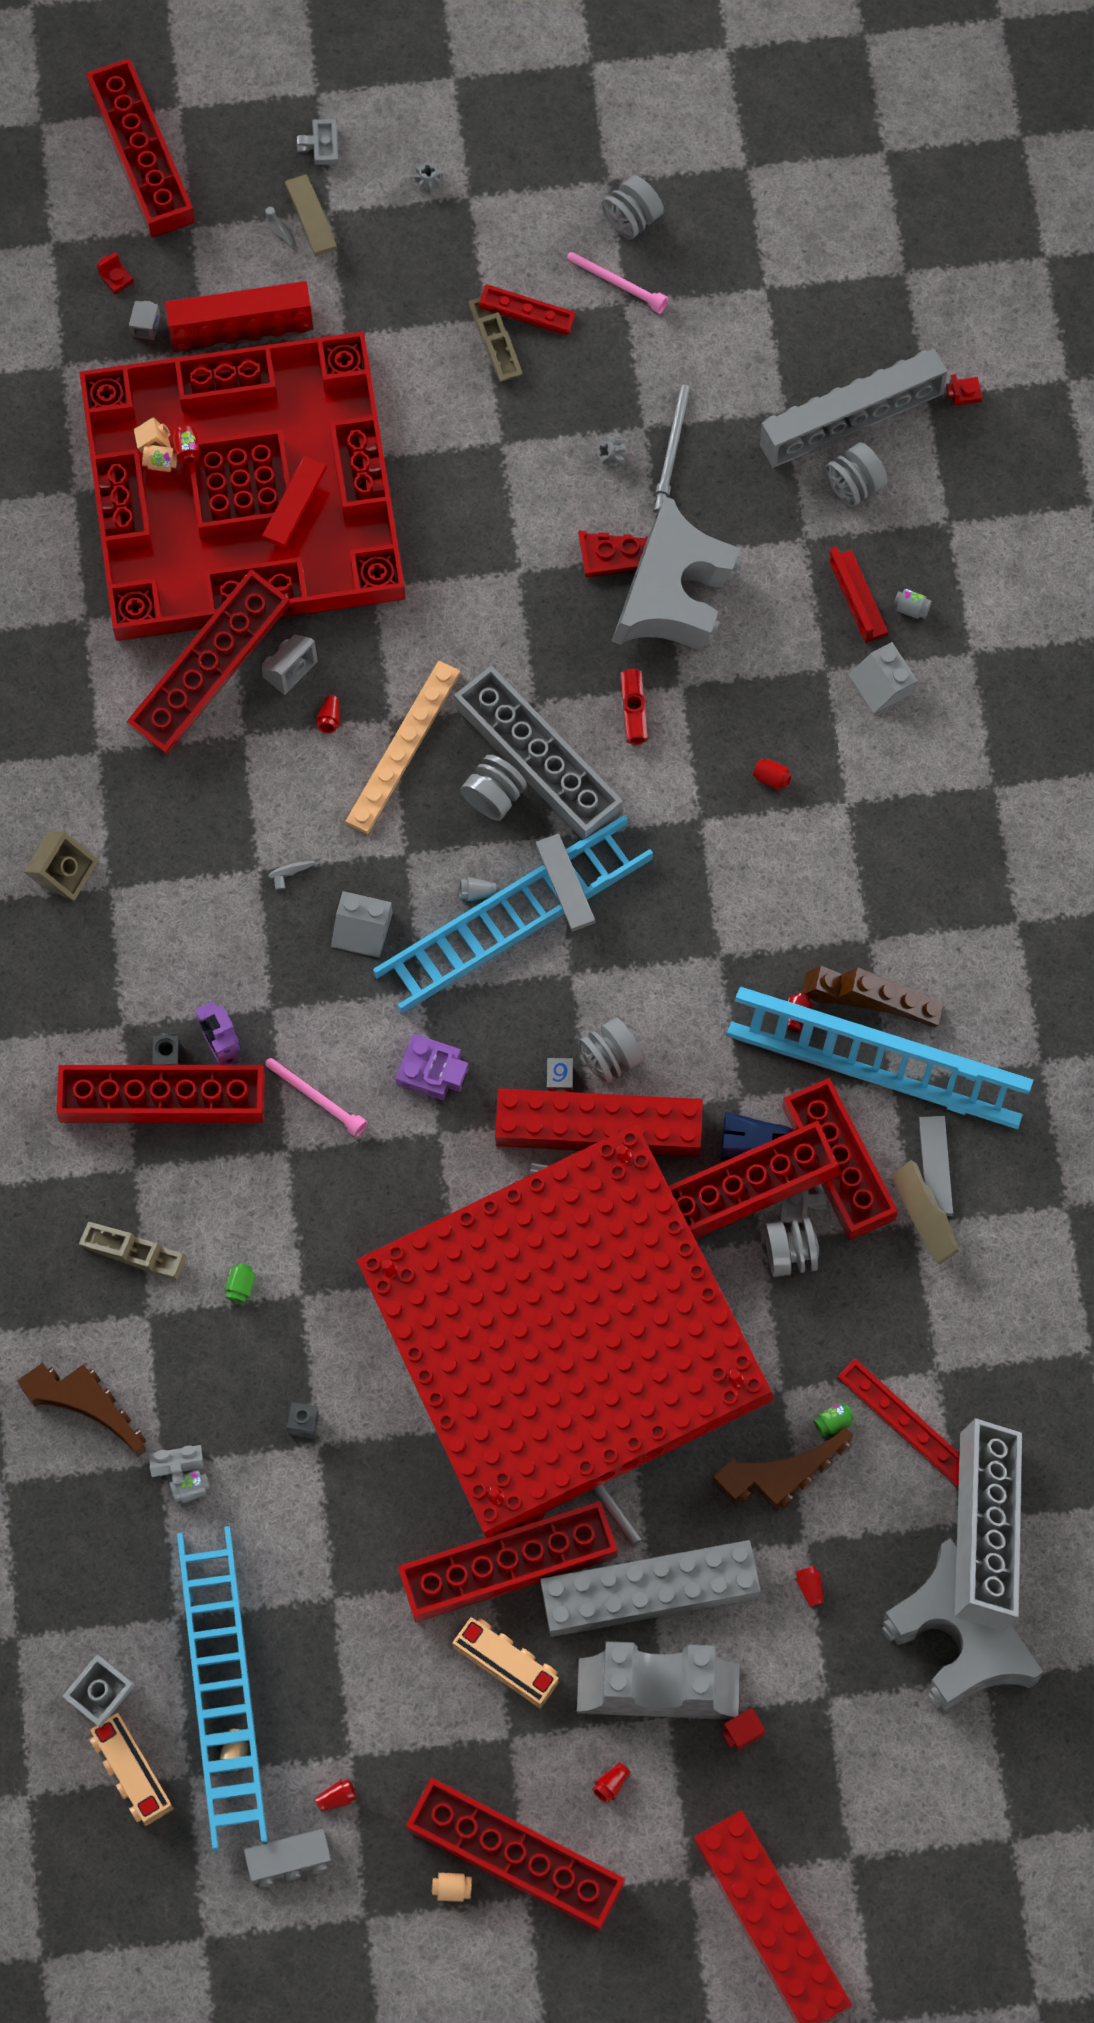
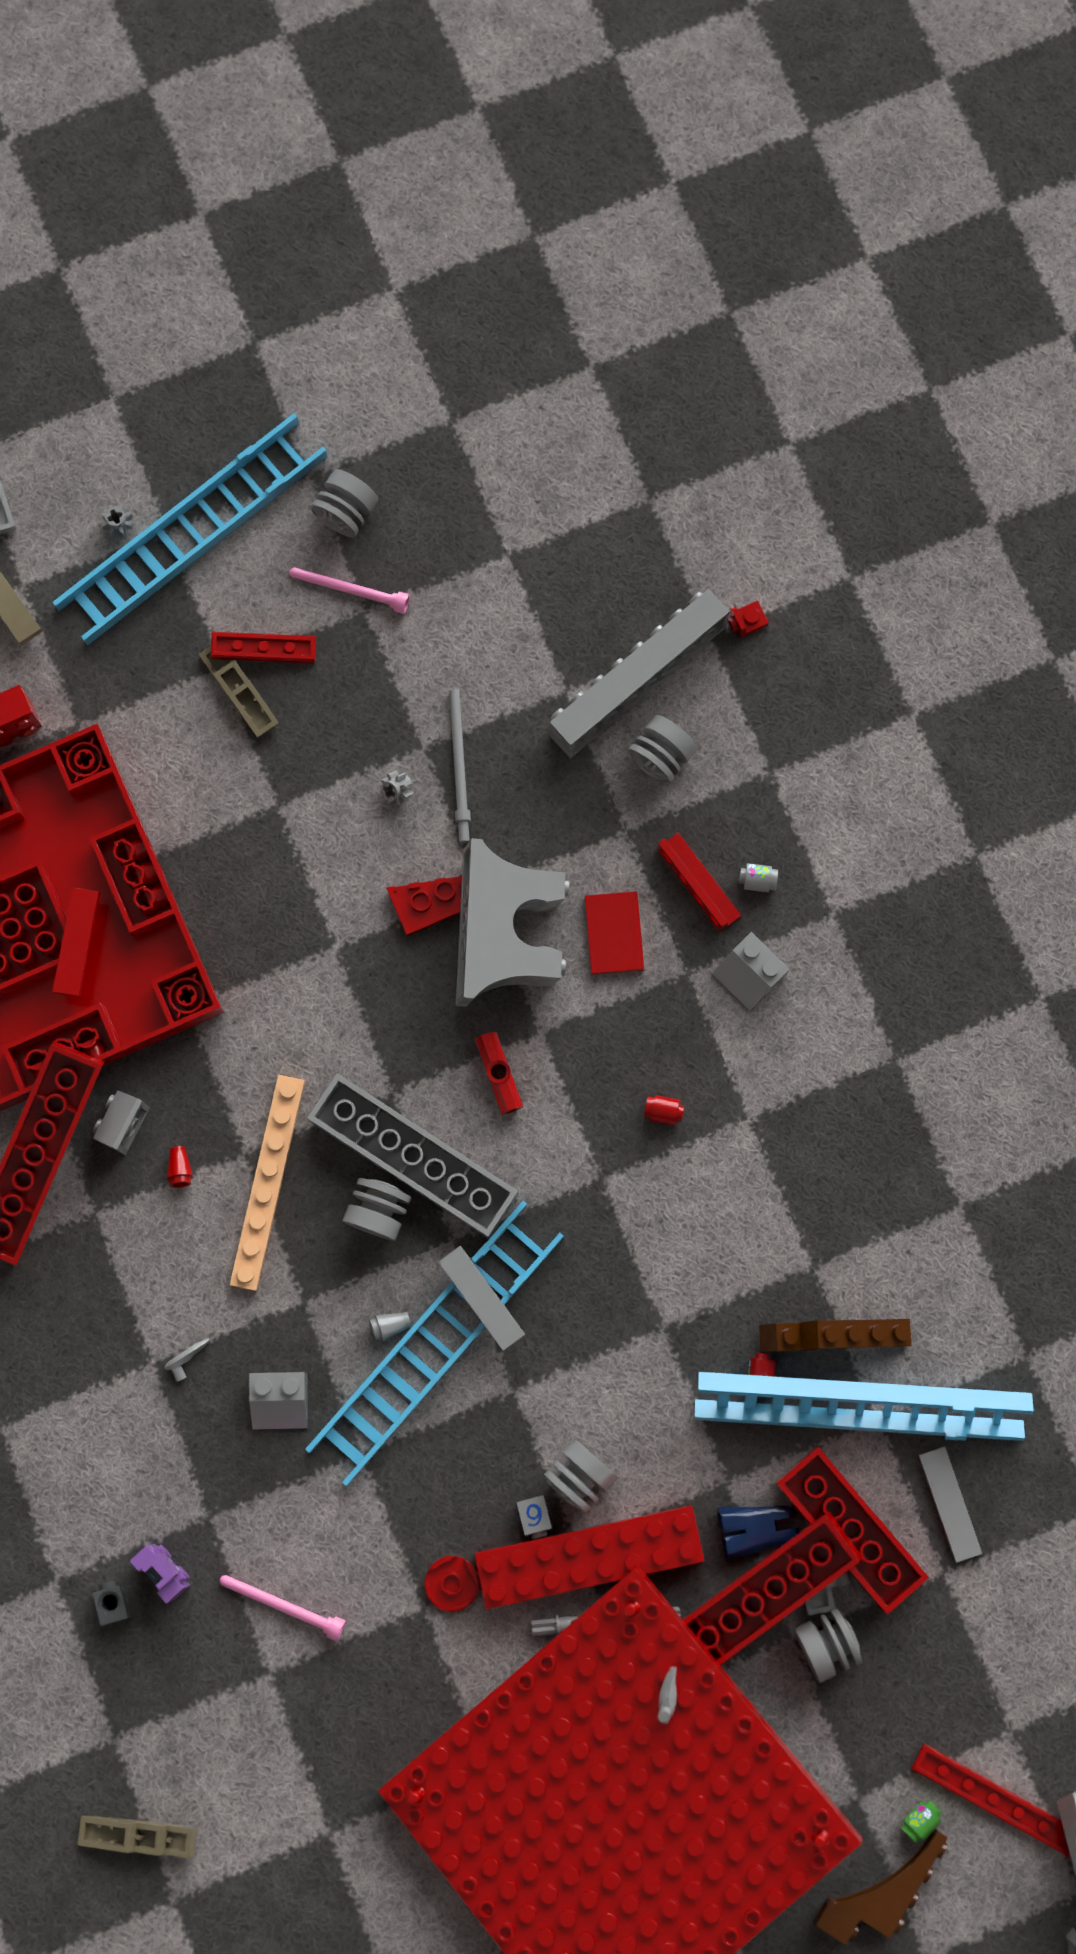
camera: 15 degrees left, 10 degrees up
red brick [56,1065,265,1123] -> none
bright green brick [224,1263,256,1303] -> none
medium lavender piece [395,1033,469,1101] -> none
dark tan slope [892,1160,960,1265] -> none
none -> medium azure ladder [52,413,328,646]
none -> red tile [424,1555,480,1612]
none -> red tile [585,891,644,975]
none -> light grey bar [658,1667,677,1723]

